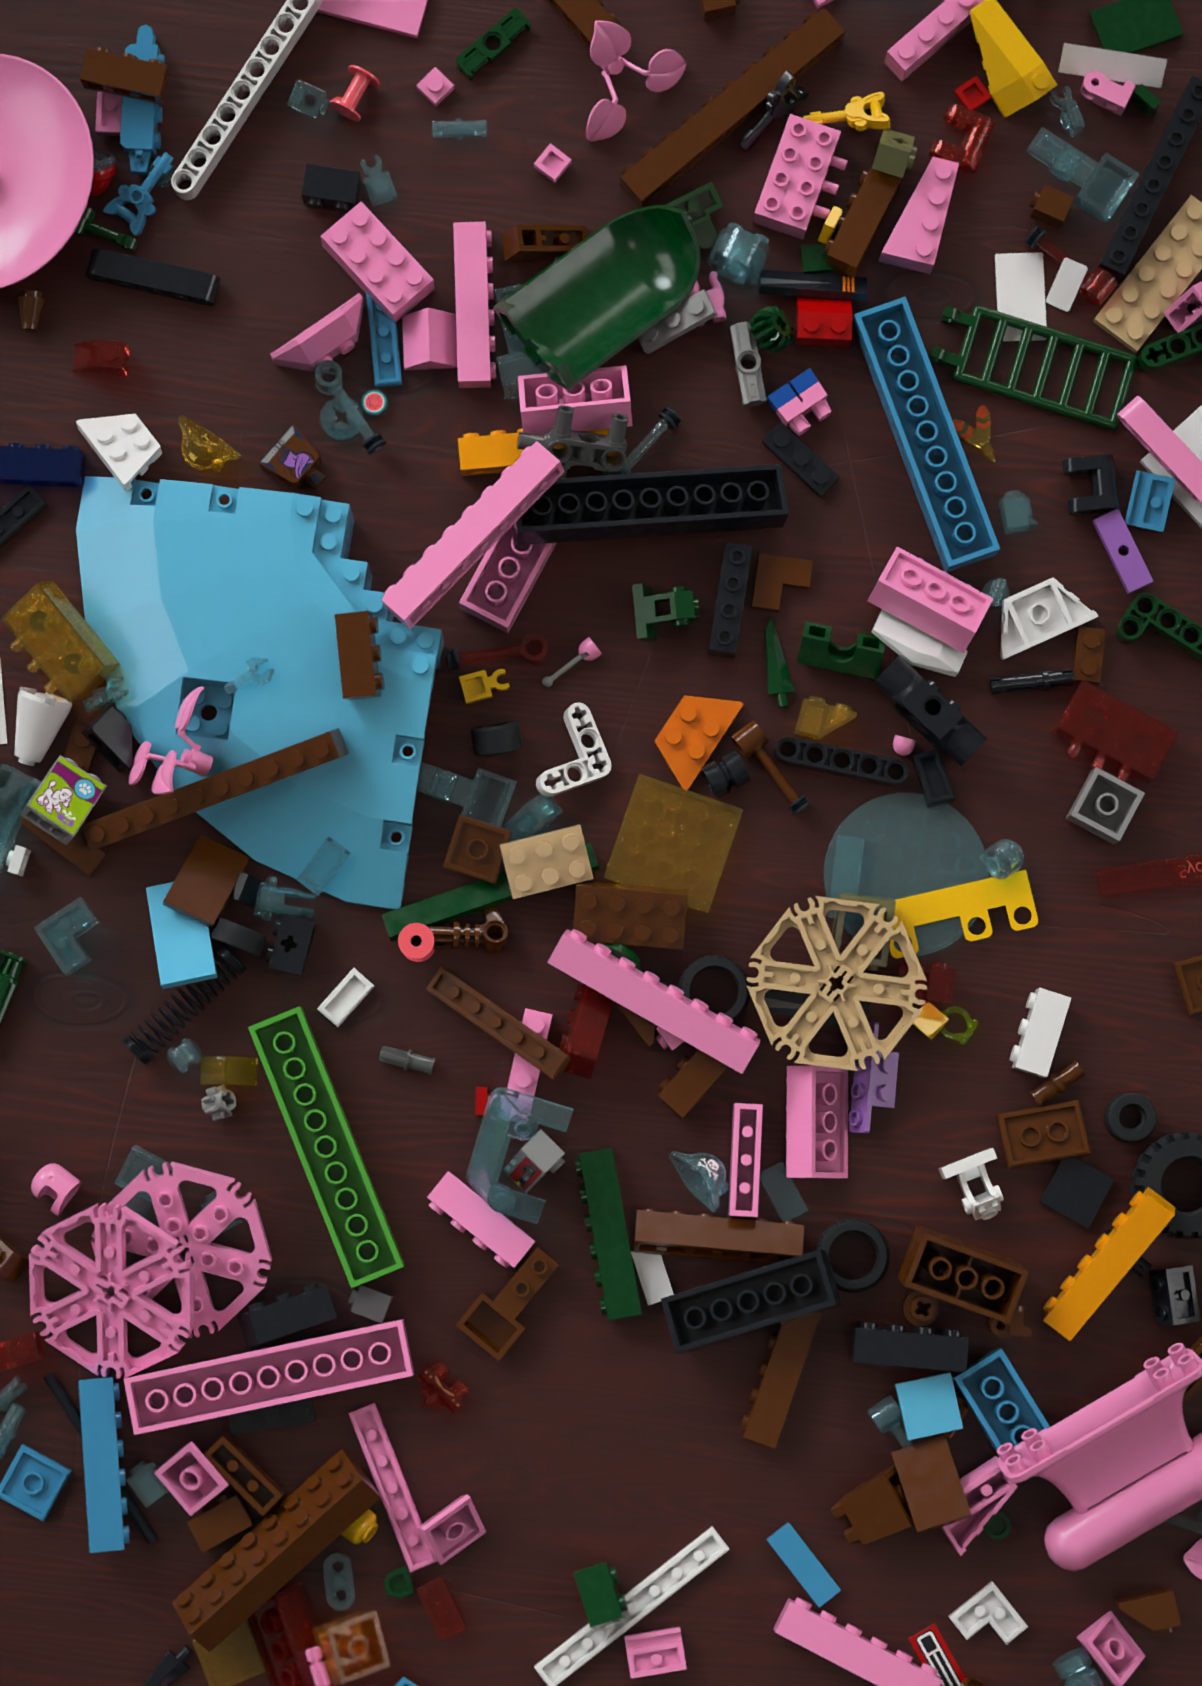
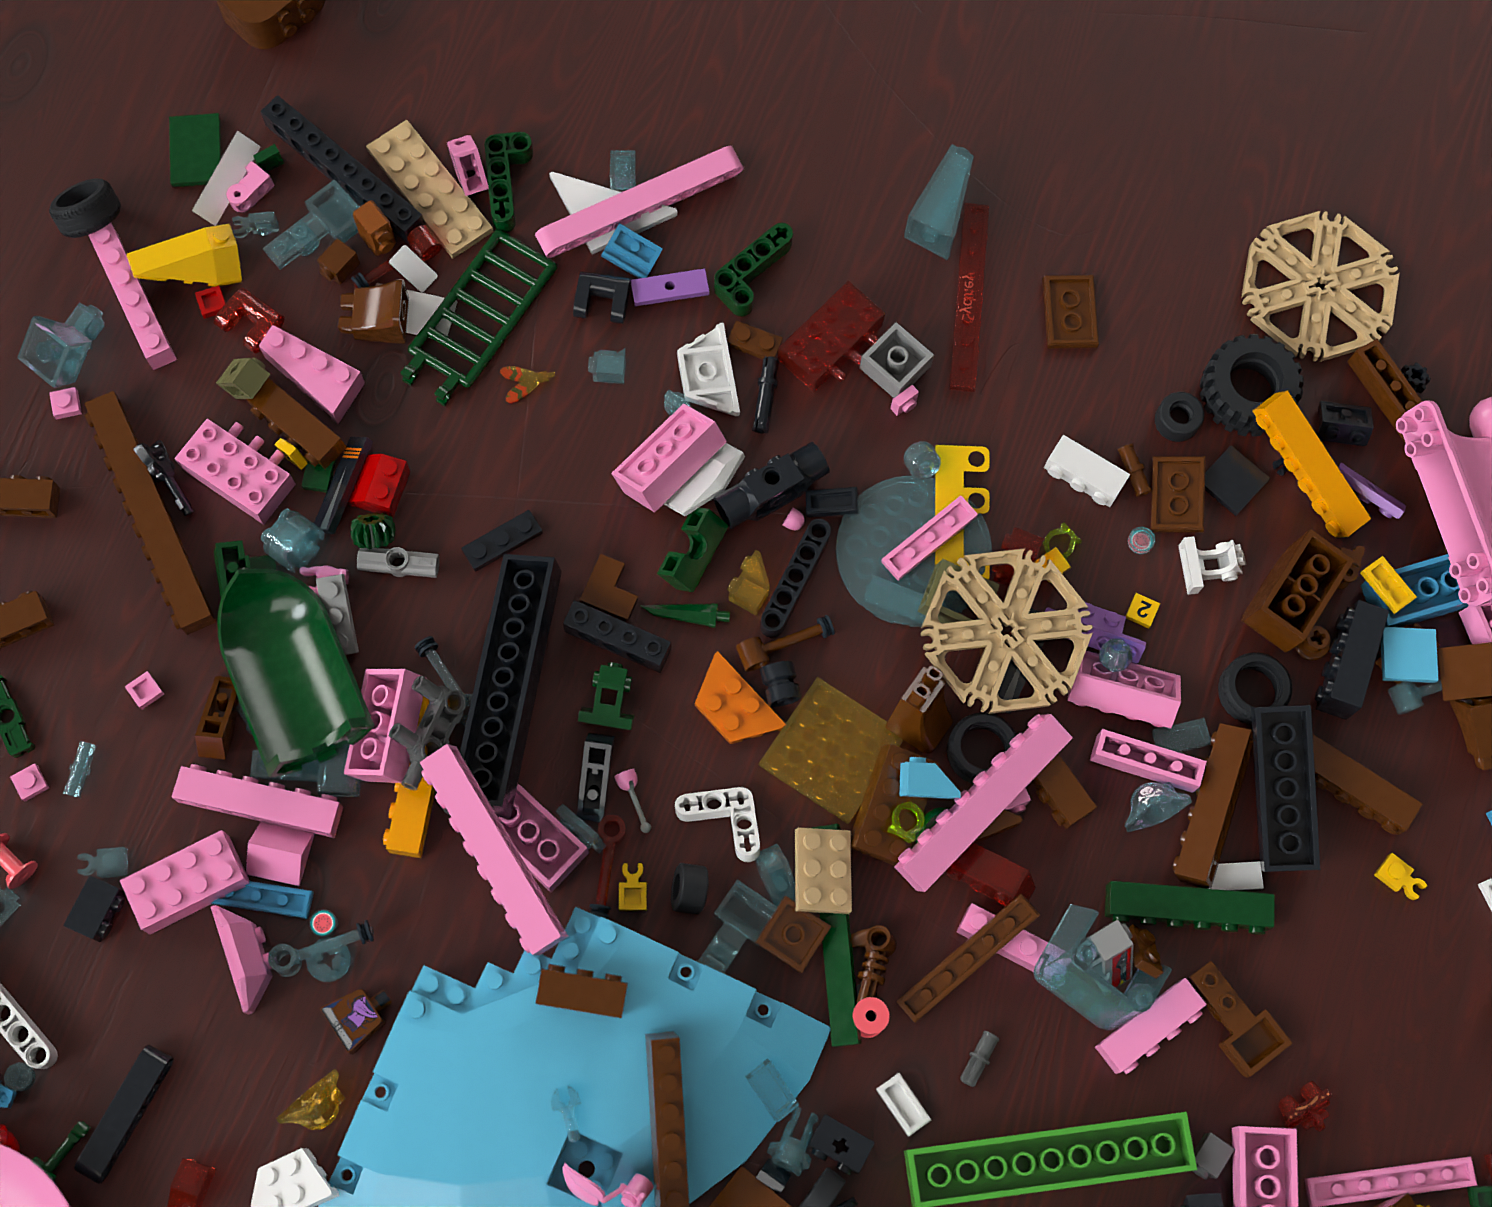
camera: 75 degrees left, 10 degrees down
dark azure piece [103,152,174,236] -> none
bright pink slope [416,1494,486,1565] -> none
red plate [475,1087,493,1116] -> none
bright pink plant [586,21,686,142] -> none
bright pink hips [766,368,832,436] -> none
yellow piece [803,92,890,131] -> none
dark azure brick [852,296,1000,572] -> none
none -> reddish brown hips [338,279,409,344]
none -> dark orange brick [353,200,396,256]
none -> clear light blue plate [555,804,606,853]
none -> black slope [576,733,615,822]
none -> bright pink plate [881,496,978,581]
none -> reddish brown hips [885,666,953,753]
none -> clear neon green piece [887,802,925,843]
none -> bright pink plate [890,385,919,416]
none -> medium azure slope [900,757,961,799]
none -> clear light blue piece [1099,639,1133,672]
none -> yellow tile [1125,593,1160,629]
none -> clear light blue tile [1128,527,1155,554]
none -> reddish brown plate [1128,924,1163,979]
none -> medium lavender tile [1338,463,1406,519]
none -> yellow plate [1360,556,1417,614]
none -> yellow plate [1374,853,1427,900]

